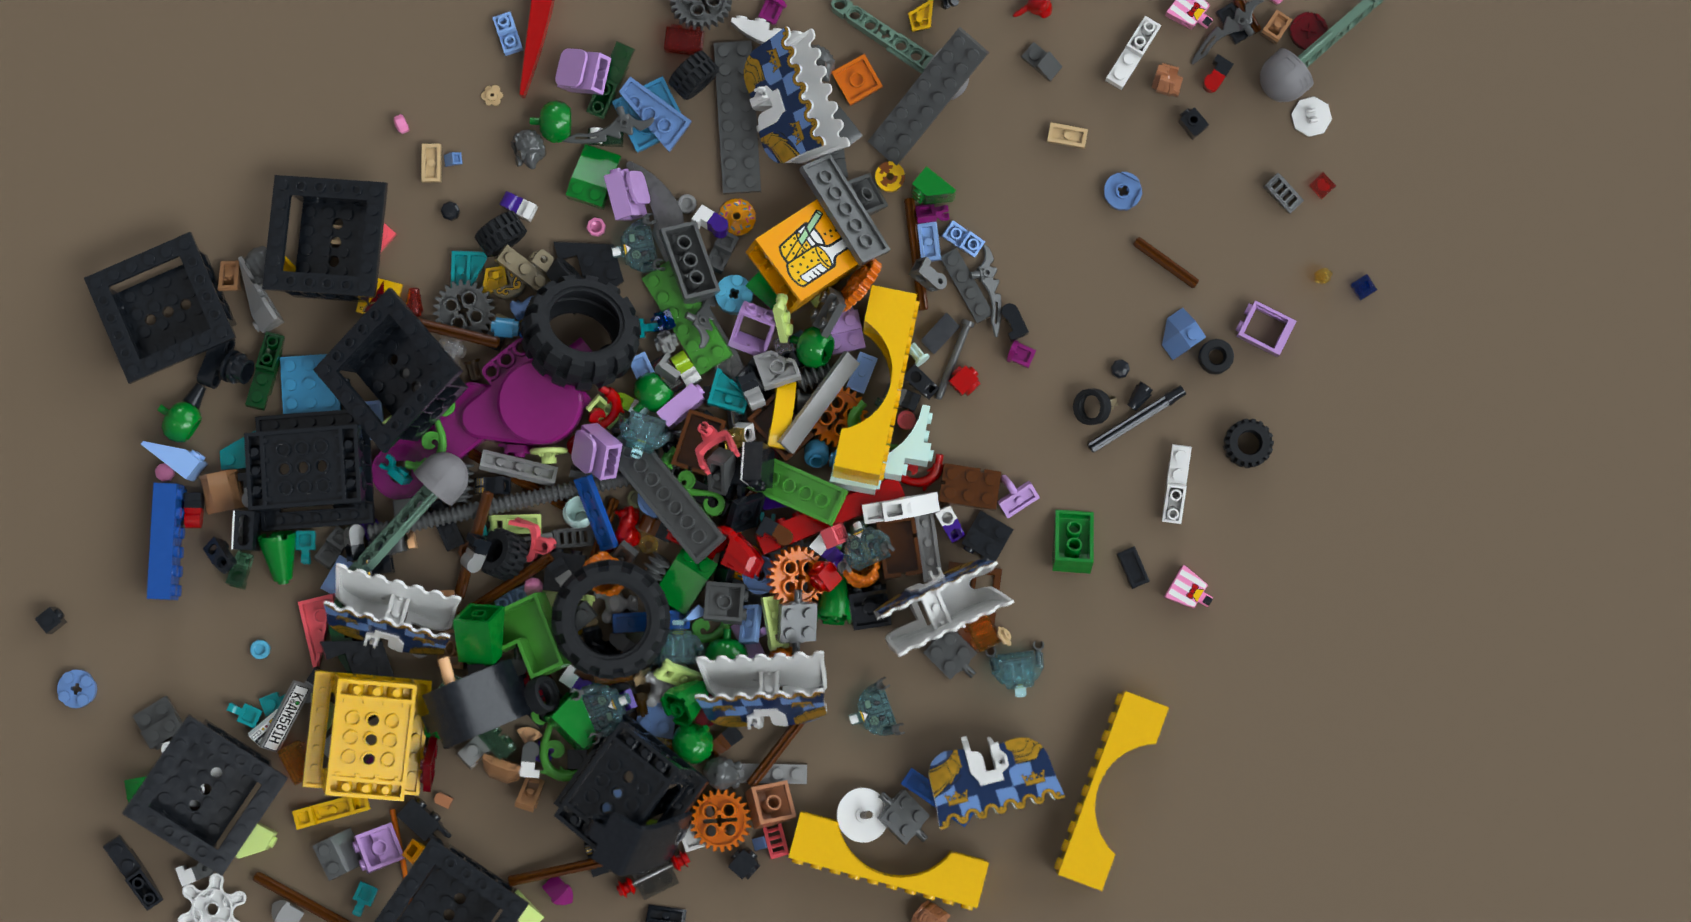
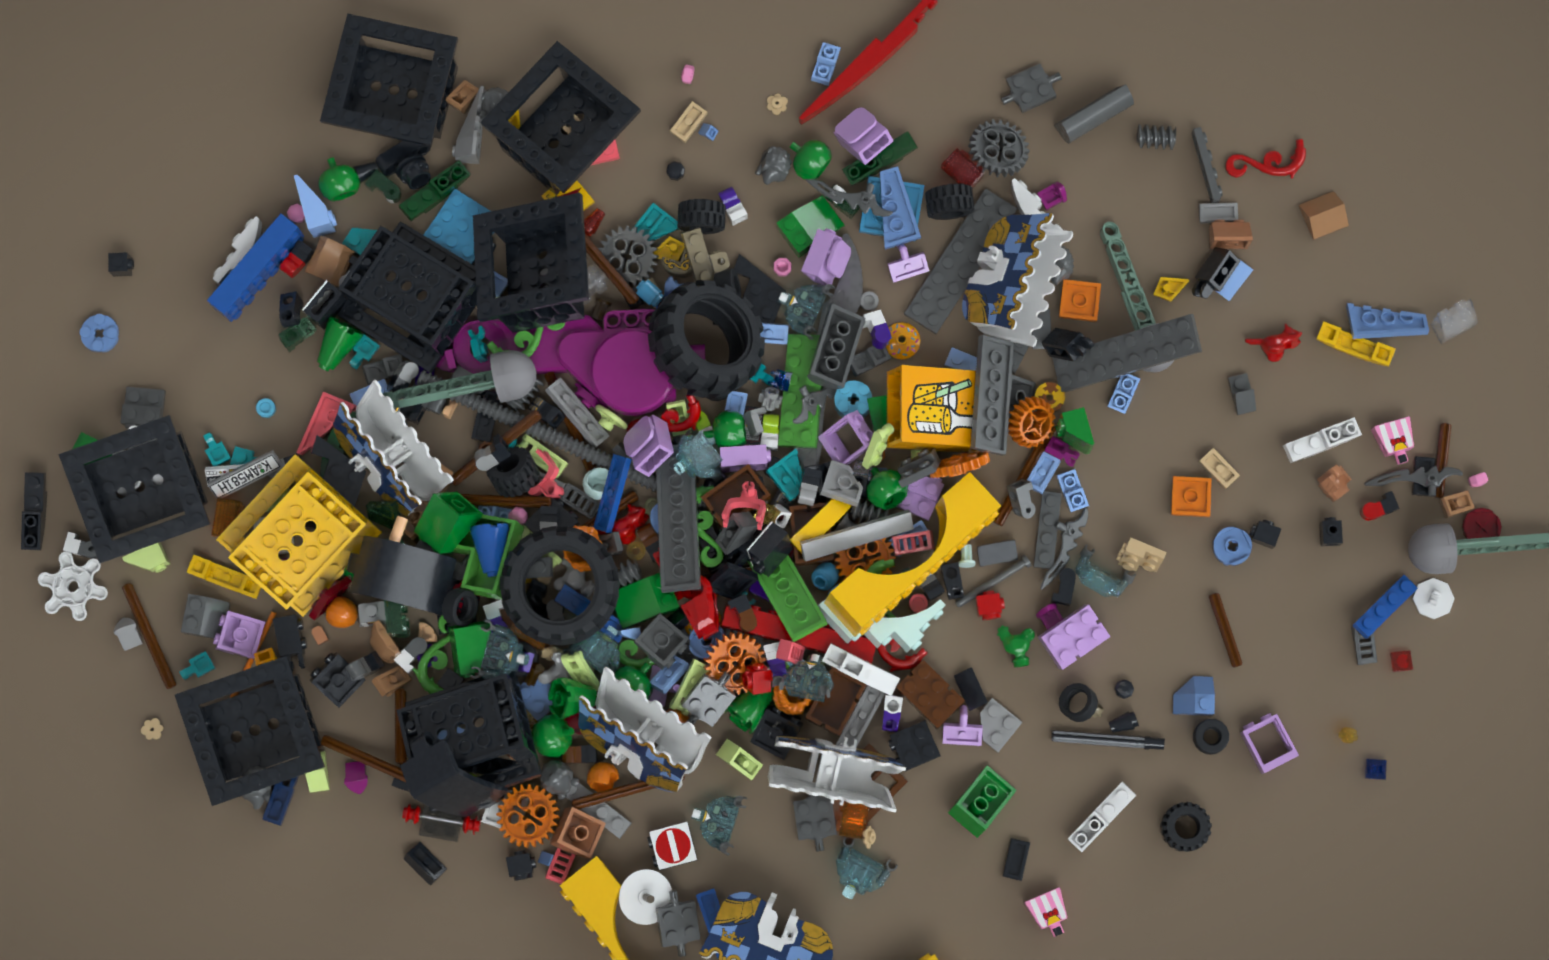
camera: 35 degrees right, 5 degrees down
none -> white slope [213,216,262,285]
none -> black plate [310,652,366,708]
none -> orange hair [325,596,358,628]
none -> leg [345,651,385,681]
none -> clear green leg [365,169,402,203]
none -> clear green wing [366,501,400,530]
none -> reddish brown axle [395,689,406,764]
none -> magenta tile [436,349,458,373]
none -> blue cone [470,523,509,577]
none -> orange hair [587,762,619,792]
none -> piece [647,822,698,871]
none -> yellowish green slope [716,739,763,780]
none -> light blue plate [760,323,789,345]
none -> lavender plate [887,244,929,283]
none -> coral slope [892,530,935,556]
none -> light blue plate [944,347,977,371]
none -> black slope [954,667,988,711]
none -> light grey plate [980,698,1022,753]
none -> green animal [997,625,1035,668]
none -> orange gear [1008,396,1056,448]
none -> lavender piece [1038,604,1110,670]
none -> black hinge [1041,328,1094,362]
none -> clear light blue torso [1075,545,1136,597]
none -> light blue slope [1107,374,1140,414]
none -> tan plate [1116,537,1167,572]
none -> orange plate [1171,476,1212,517]
none -> black brick [1249,520,1281,549]
none -> blue plate [1352,575,1418,639]

